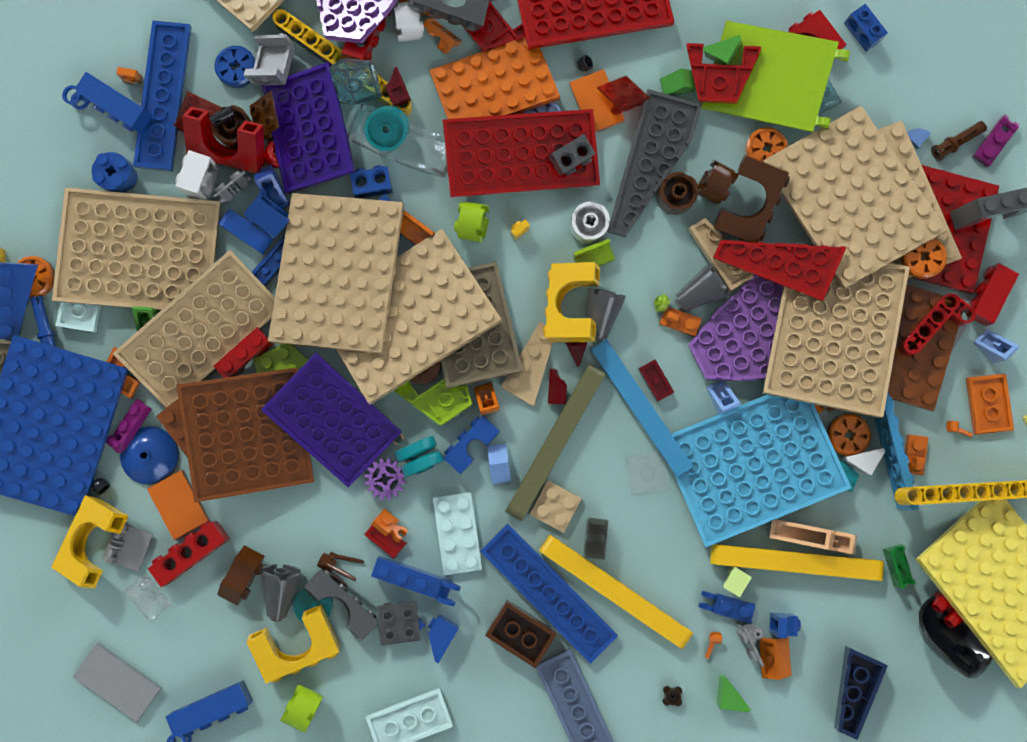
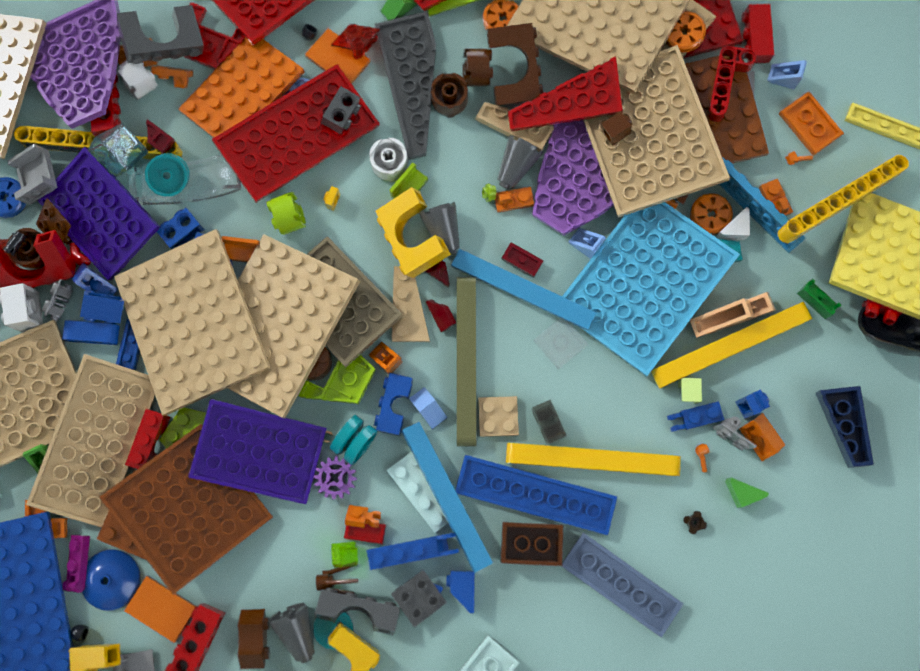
camera: 25 degrees left, 5 degrees down
none -> clear neon green panel [331,542,358,568]
none -> dark azure tile [401,422,493,573]
none -> reddish brown brick [601,111,632,146]

